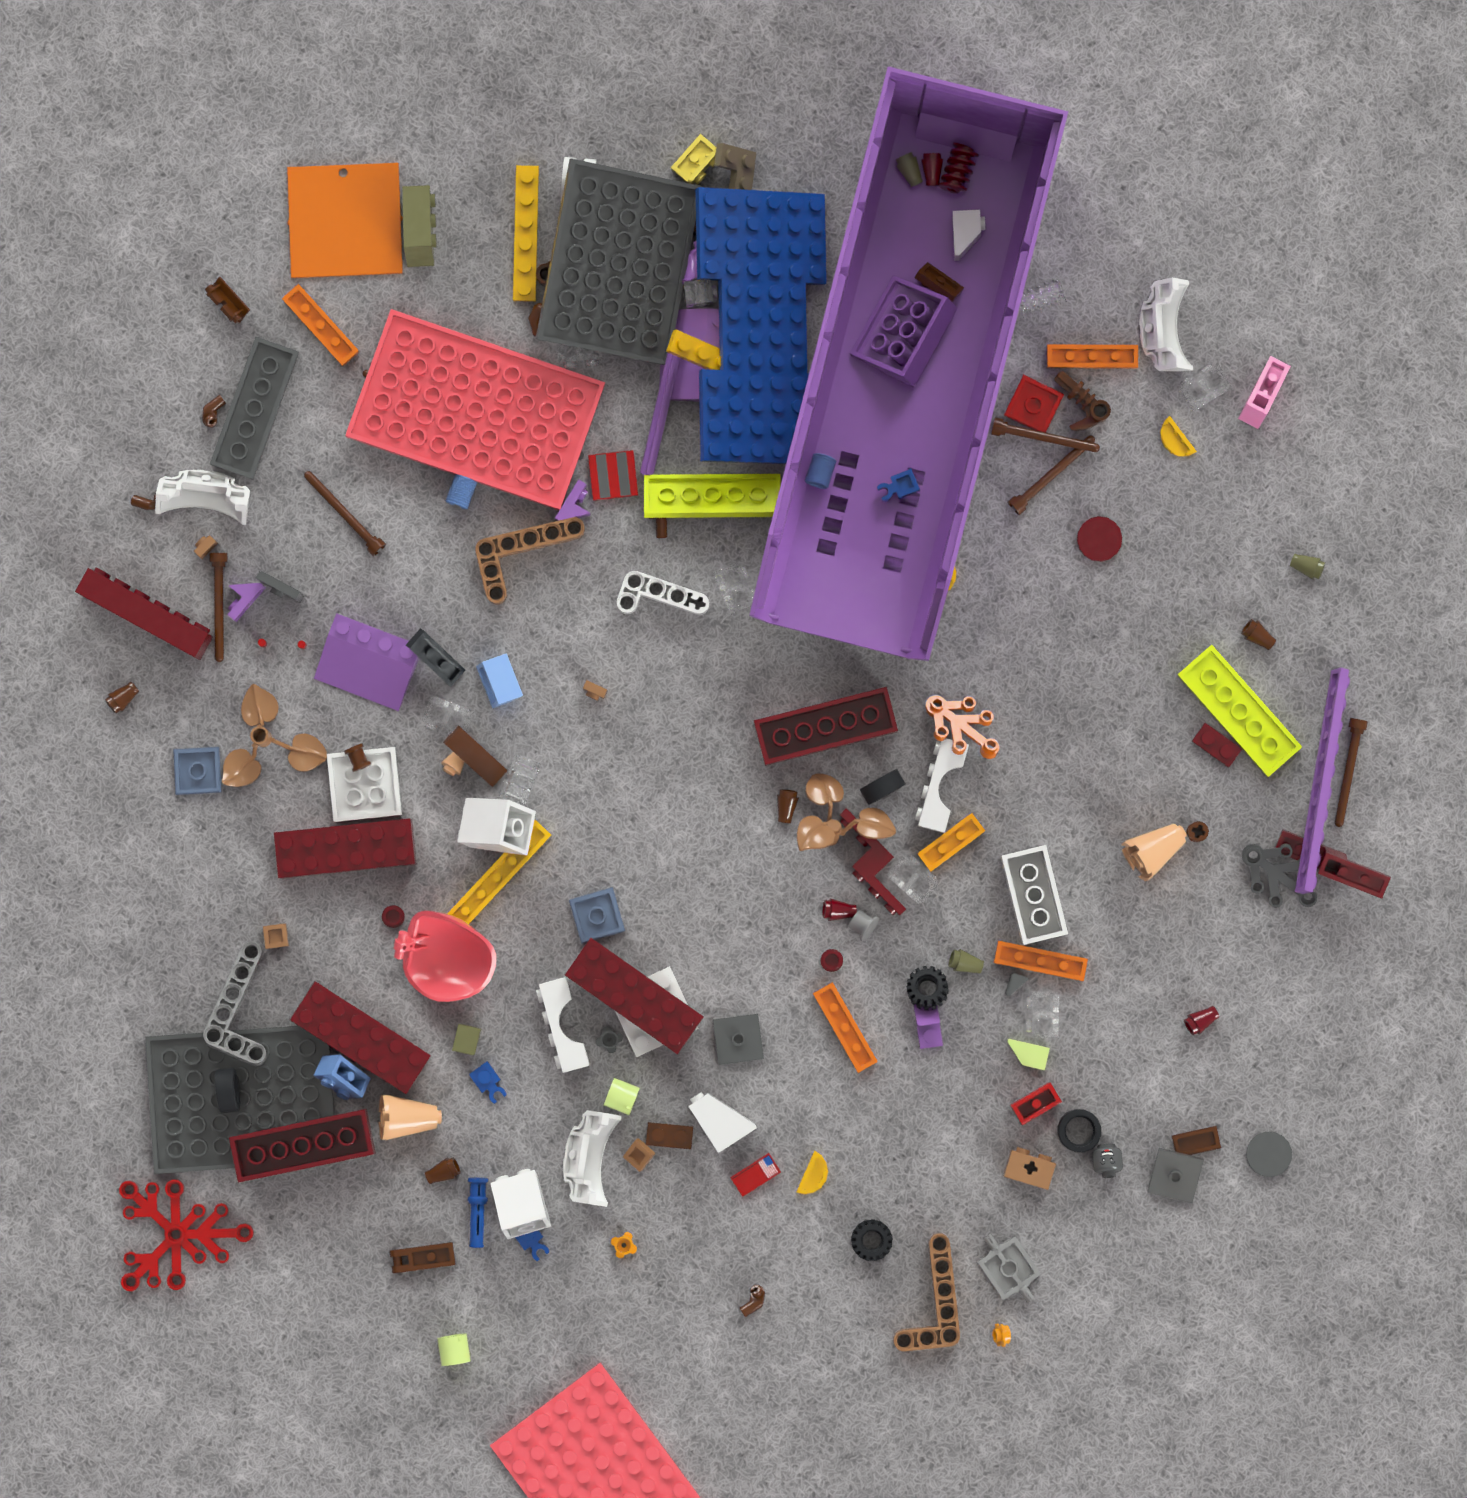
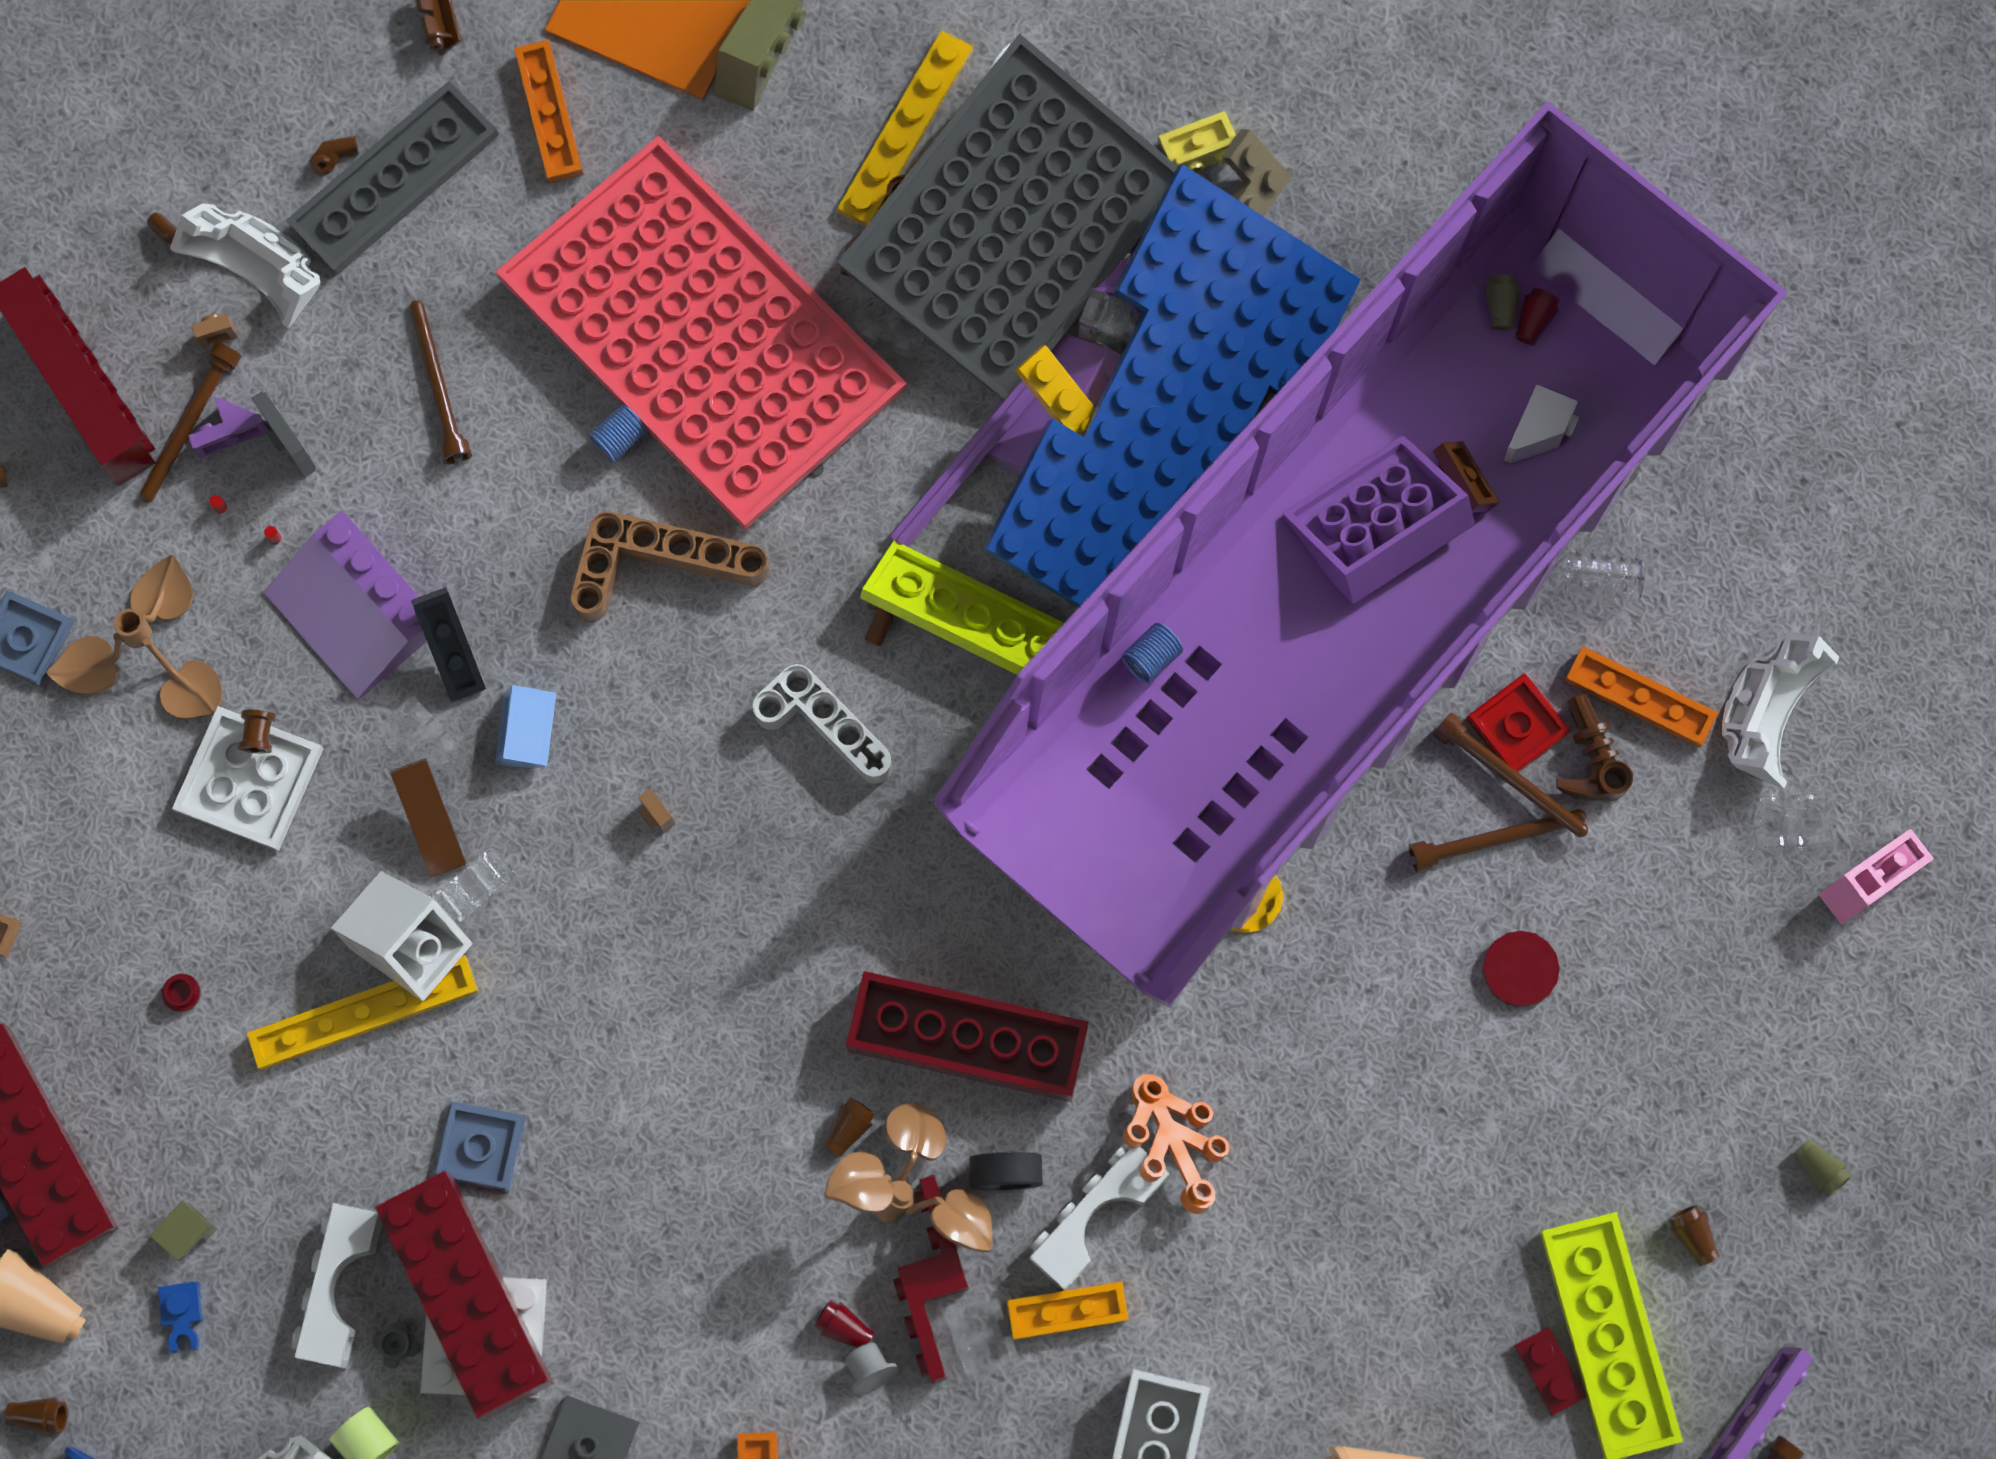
camera: 25 degrees right, 10 degrees down
dark red brick [274,818,417,879] -> none
coral piece [394,911,496,1002] -> none
light nougat cone [441,752,464,776] -> none
medium lavender slope [555,479,591,521] -> none
tile [588,450,638,501] -> none
dark red plate [820,949,843,972] -> none
blue plate [877,469,920,502] -> none
dark red piece [938,142,979,194] -> none
yellow tile [1160,416,1197,457] -> none

